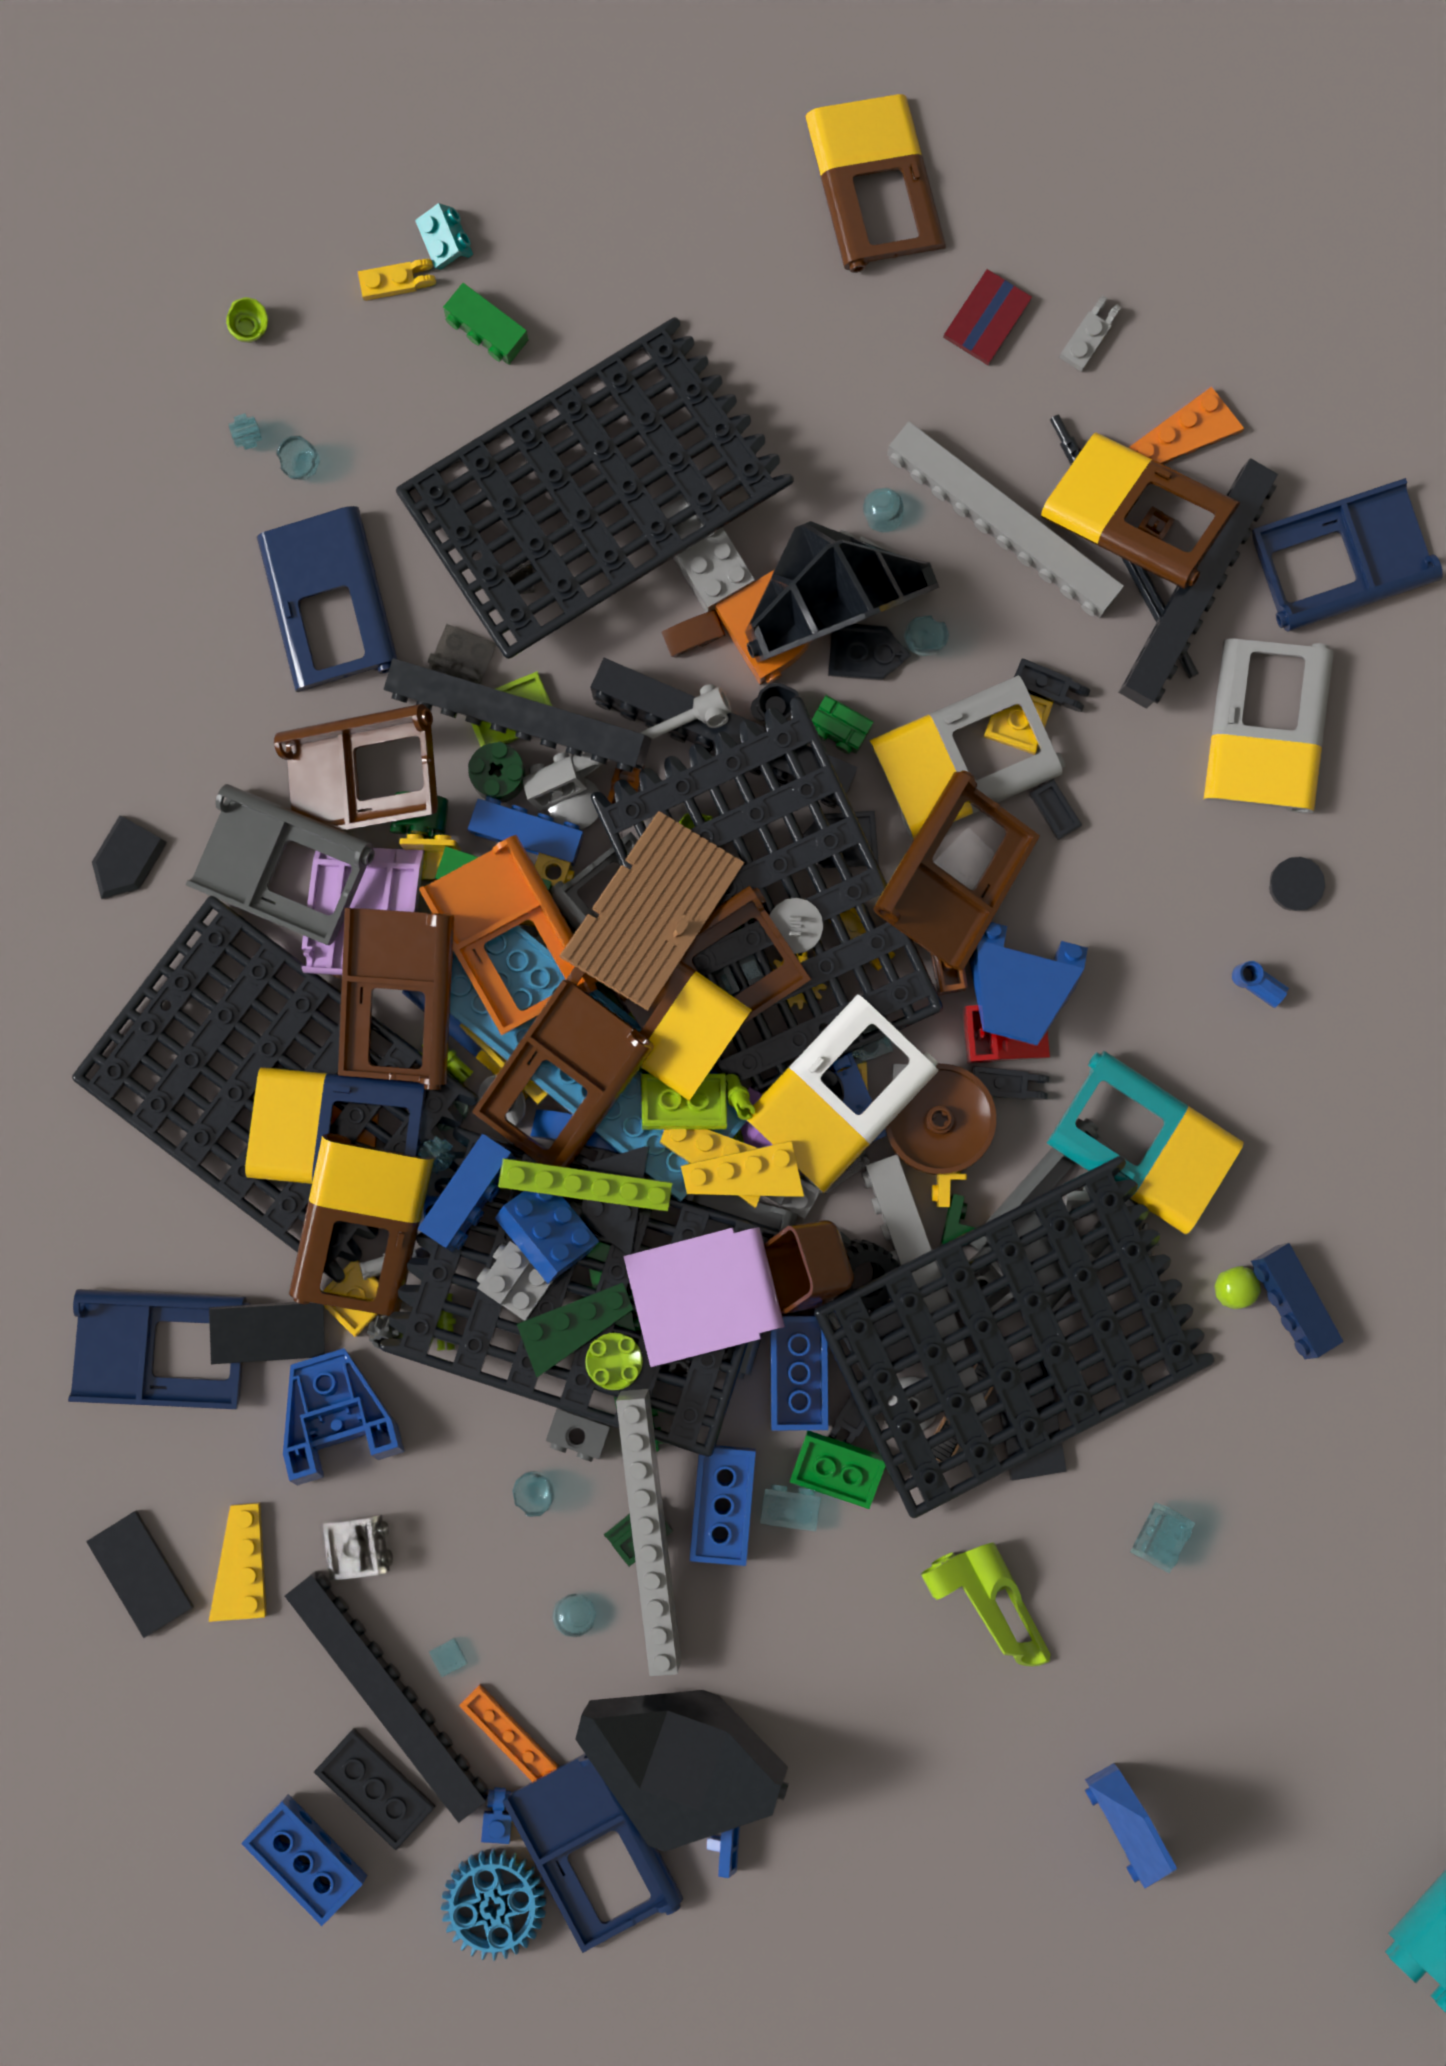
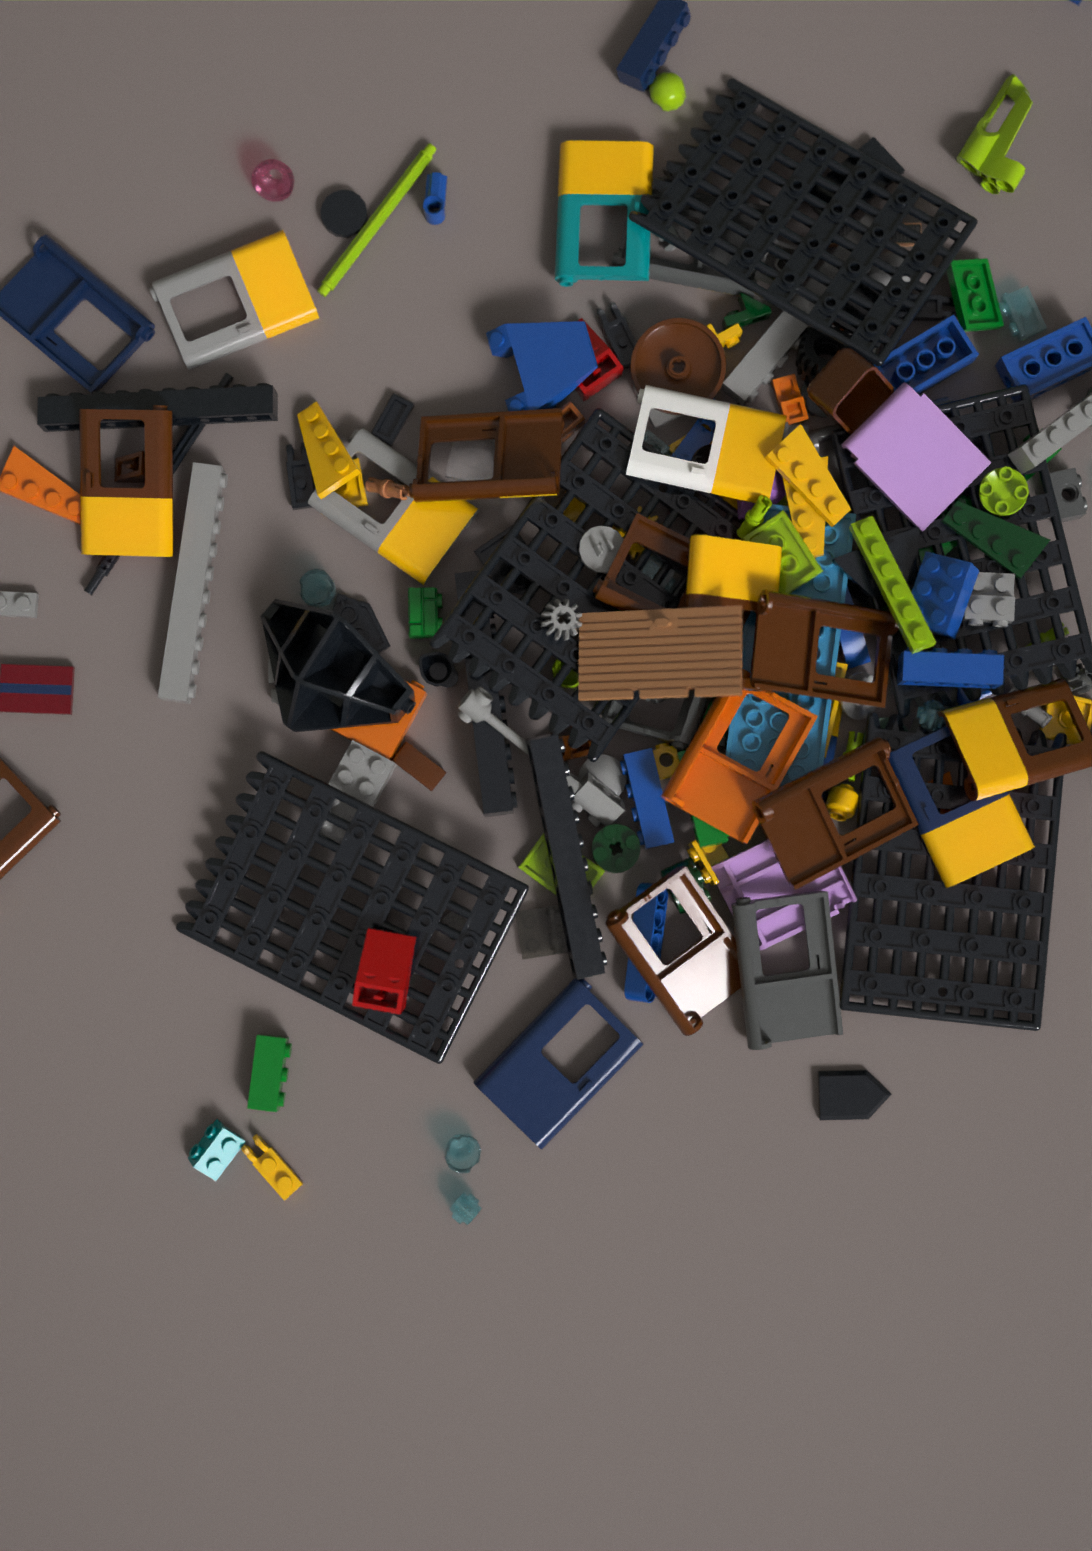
camera: 120 degrees left, 0 degrees up
lime hair [226,297,268,343] -> none
clear light blue hair [863,487,904,533] -> none
clear light blue brick [1130,1502,1195,1574] -> none
none -> clear pink piece [251,159,295,202]
none -> yellow wing [297,401,361,499]
none -> lime piece [317,143,437,297]
none -> red slope [352,928,416,1014]
none -> nougat pin [365,477,409,501]
none -> light grey gear [541,599,582,641]
none -> blue beam [624,882,668,1003]
none -> orange slope [771,373,809,425]
none -> yellow head [825,784,859,821]

